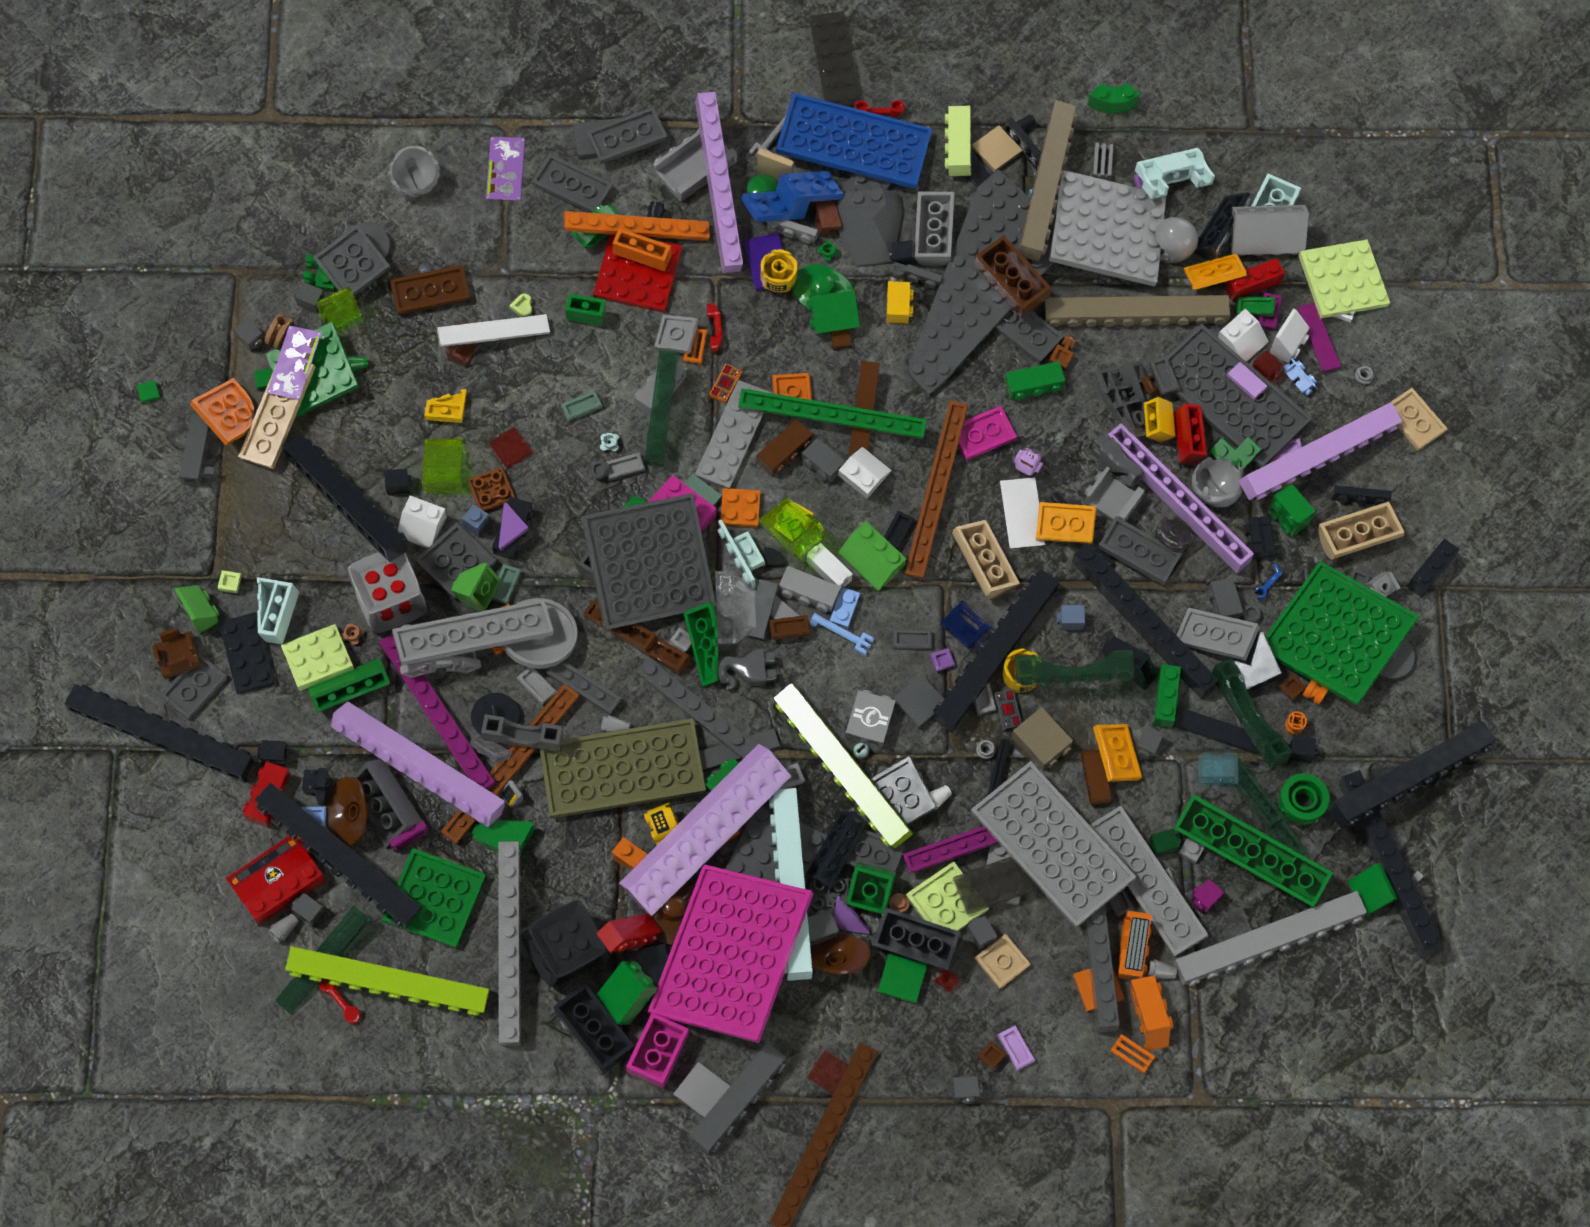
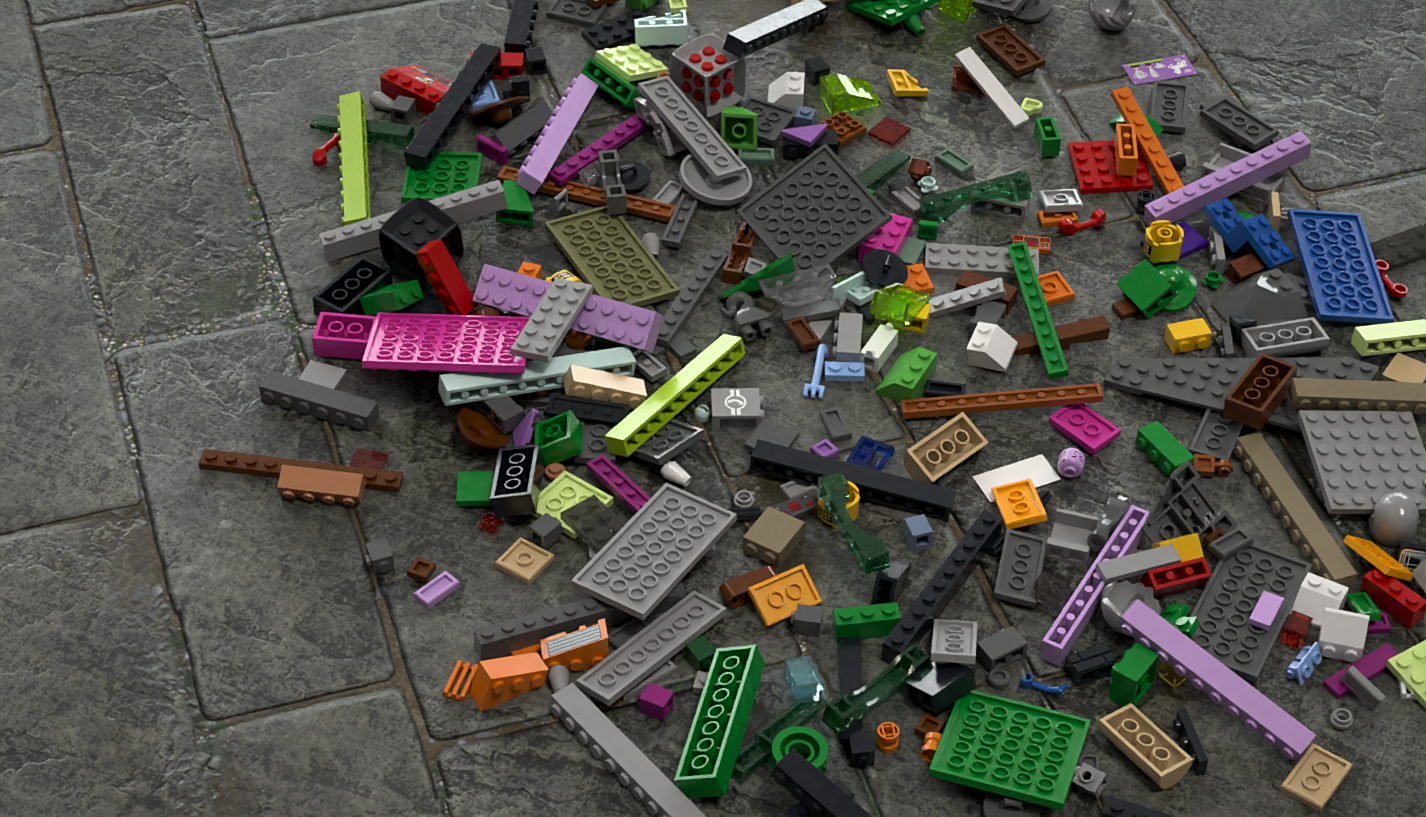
camera: 75 degrees right, 25 degrees down
none -> nougat brick [277,465,366,506]
none -> light grey plate [510,278,593,362]
none -> tan brick [563,364,647,409]
none -> clear green slope [856,149,911,192]
none -> black shield [862,249,908,289]
none -> copper plate [907,158,932,180]
none -> green tile [918,220,938,240]
none -> light grey plate [928,277,1006,318]
none -> light grey tile [1095,544,1182,584]
none -> black wheel [1135,190,1156,215]
none -> light grey tile [1340,665,1386,710]

